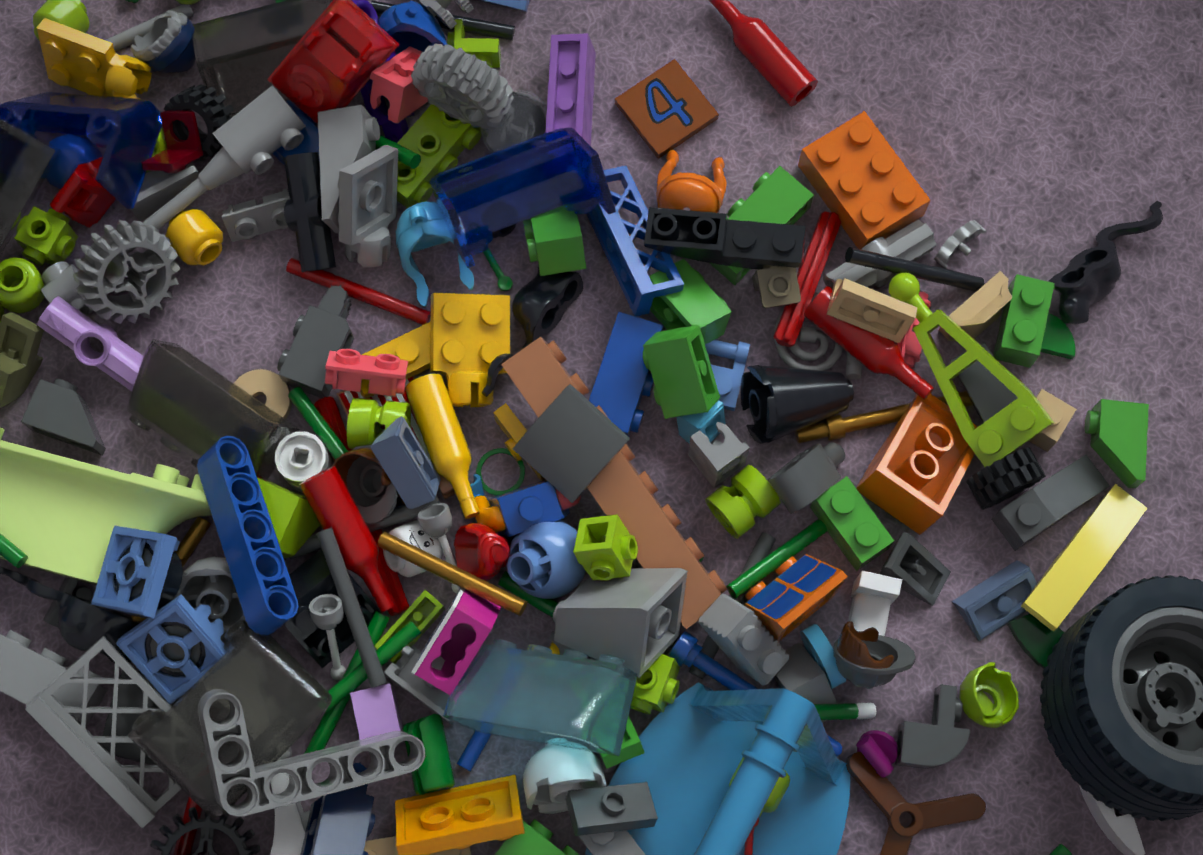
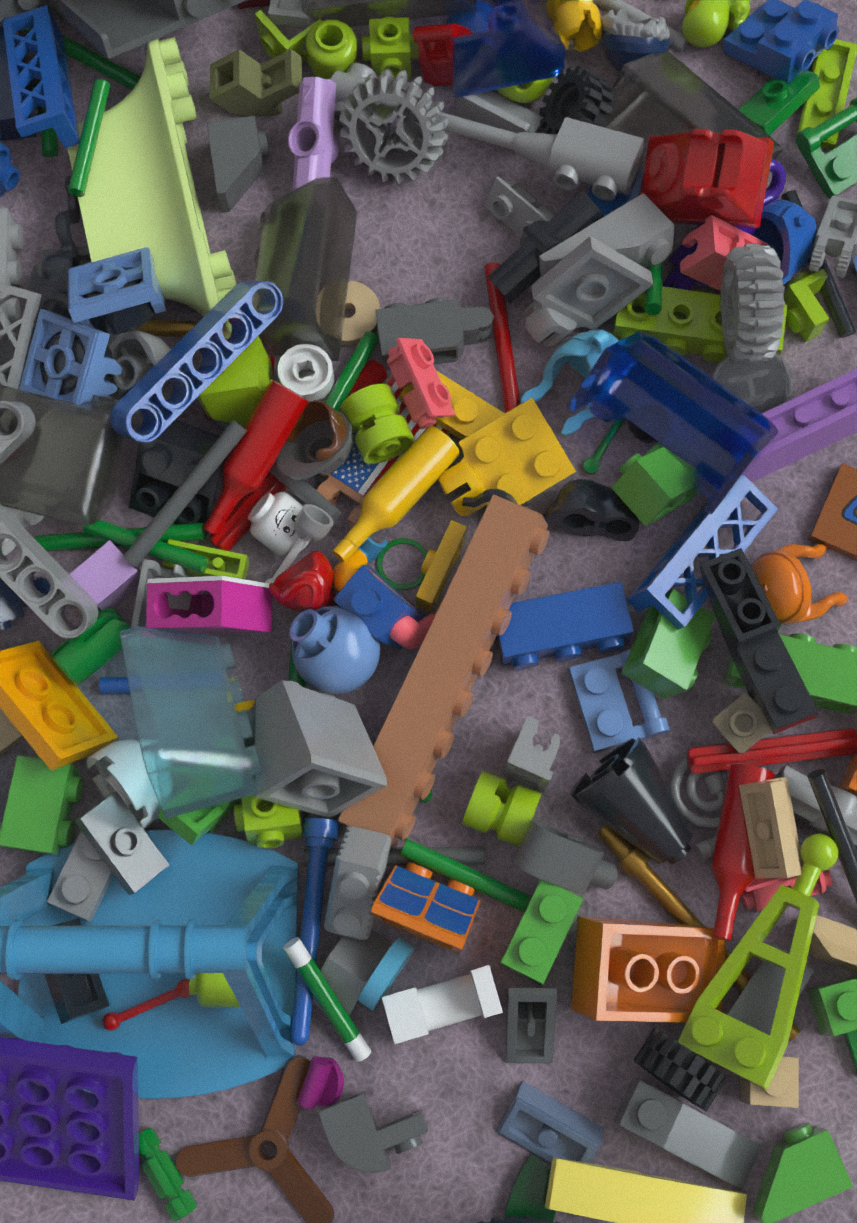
camera: 60 degrees right, 0 degrees up
dark red bracket [141,111,203,173] -> none
yellow head [165,209,223,266] -> none
light grey hinge [309,594,346,680] -> none
sand blue slope [371,416,441,509] -> none
pearl gold bar [377,532,527,616] -> none
dark grey slope [513,384,630,503] -> none
lime brick [573,514,638,581] -> none
bright green brick [643,324,720,419] -> none
medium azure slope [676,400,726,444] -> none
dark grey piece [833,621,916,689] -> none
lime hair [959,662,1019,728] -> none

